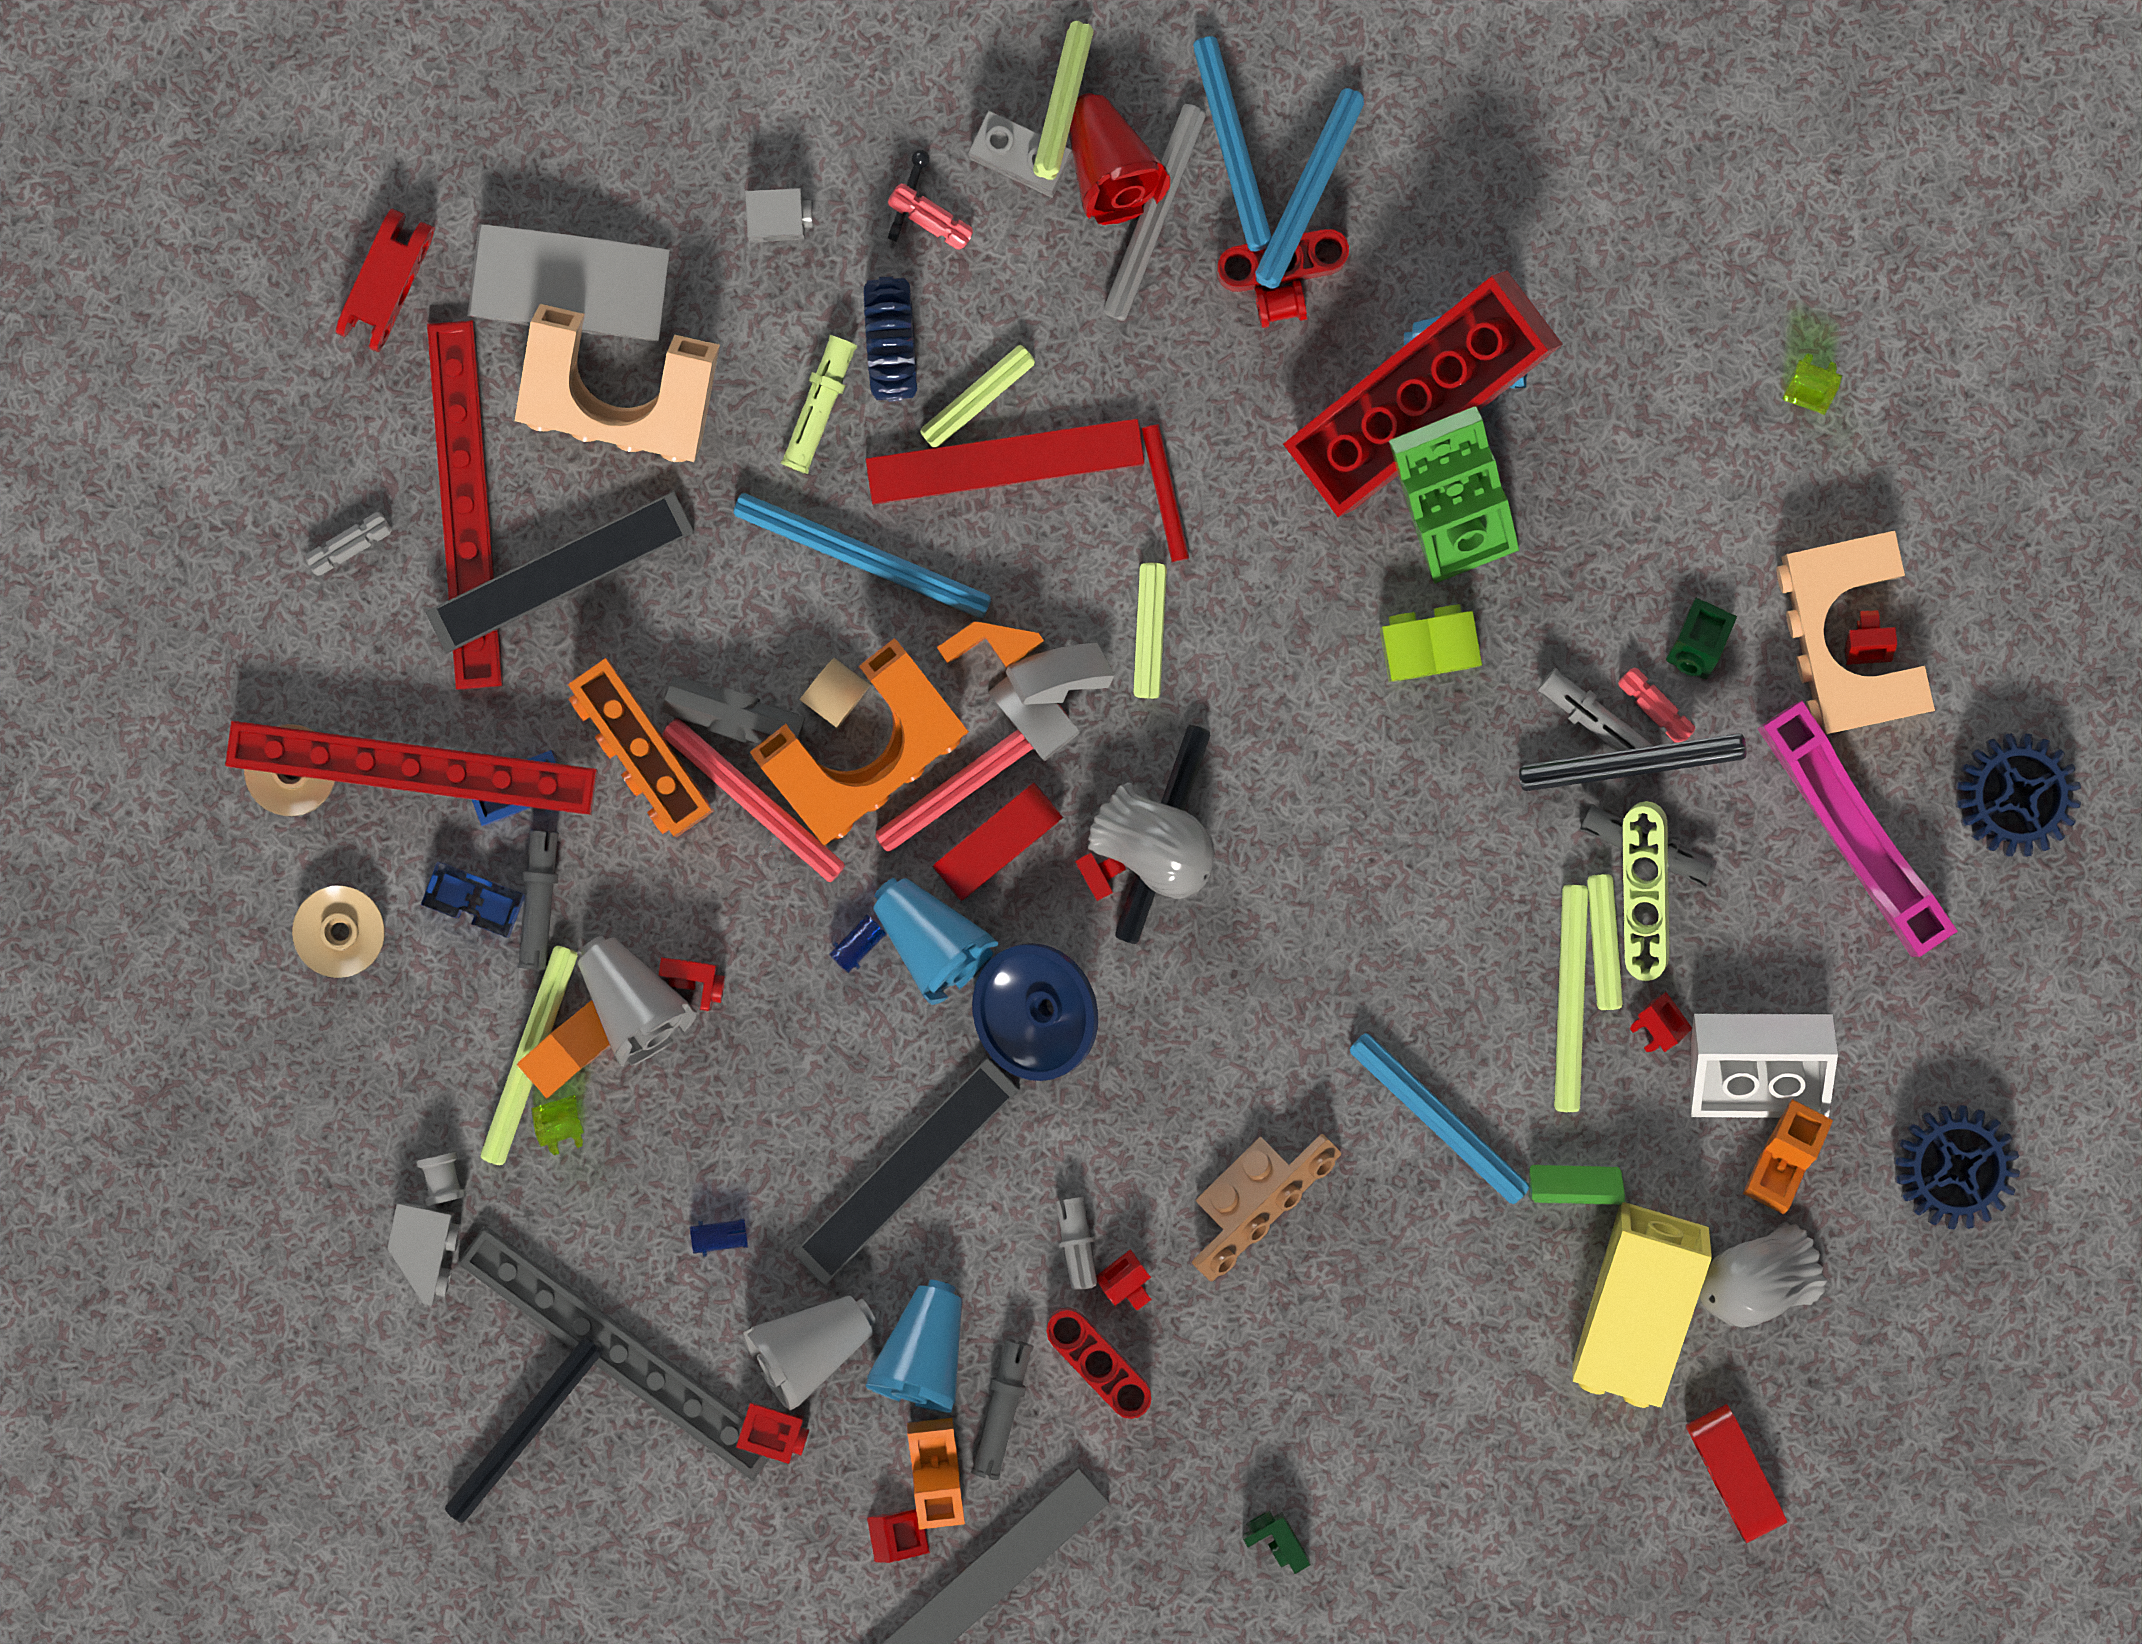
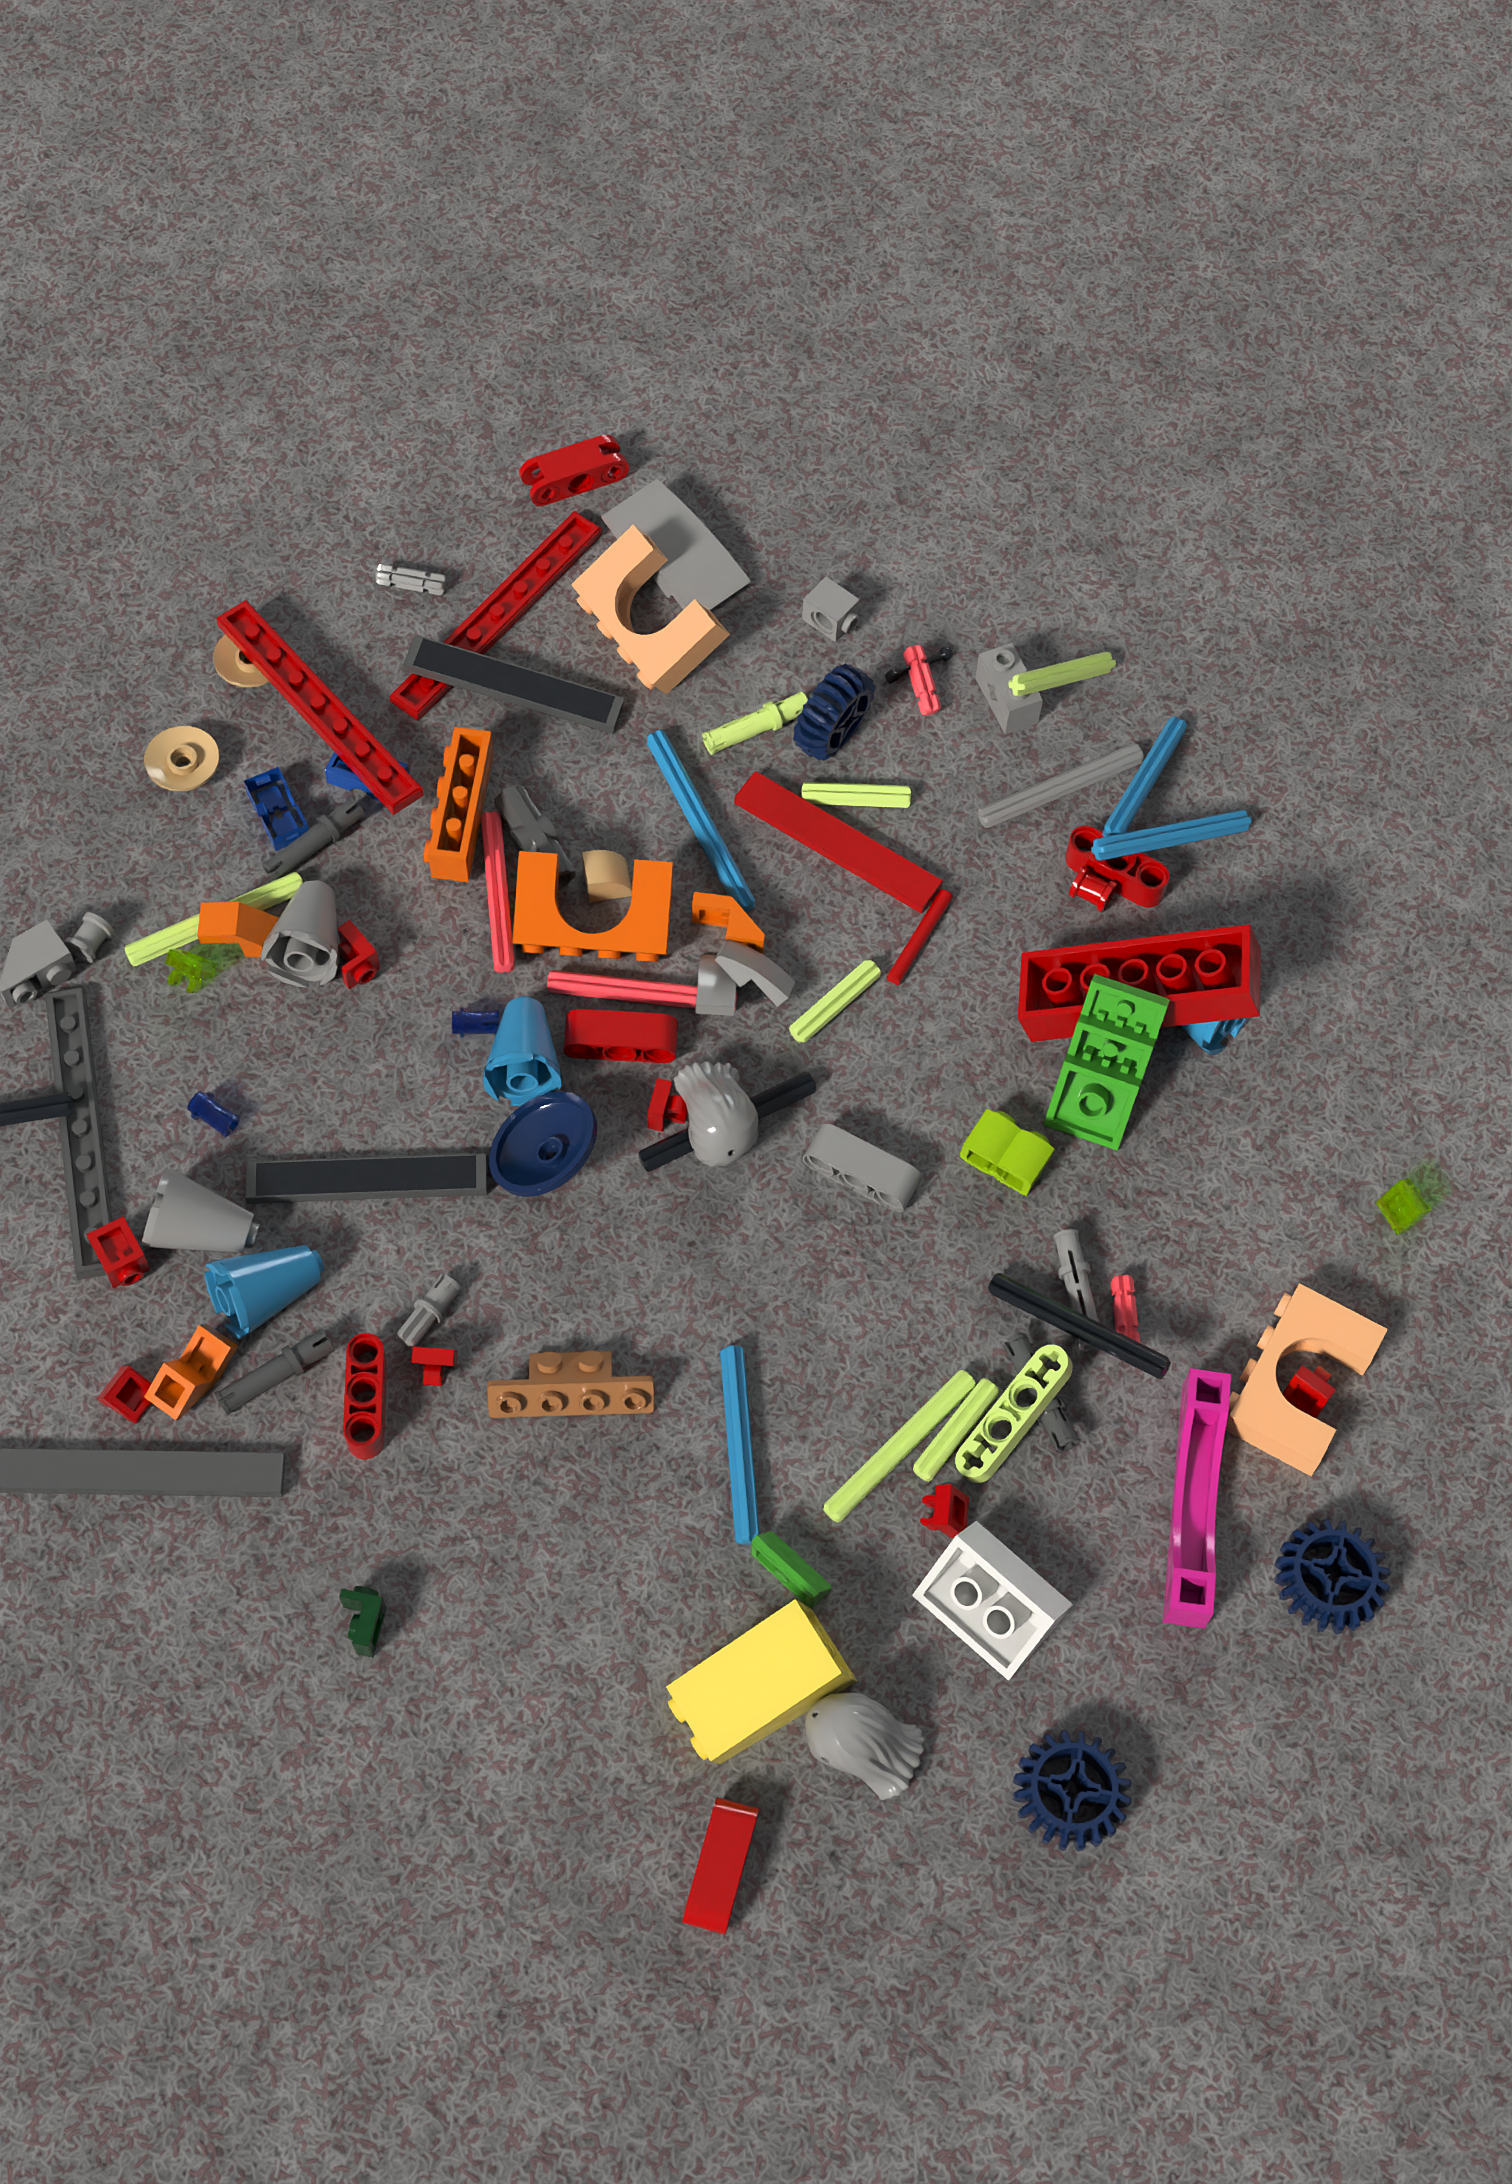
camera: 40 degrees right, 25 degrees down
red cone [1069,93,1171,225] -> none
dark green bracket [1666,597,1737,679] -> none
orange slope [1743,1099,1833,1215] -> none
none -> light grey beam [802,1124,922,1213]

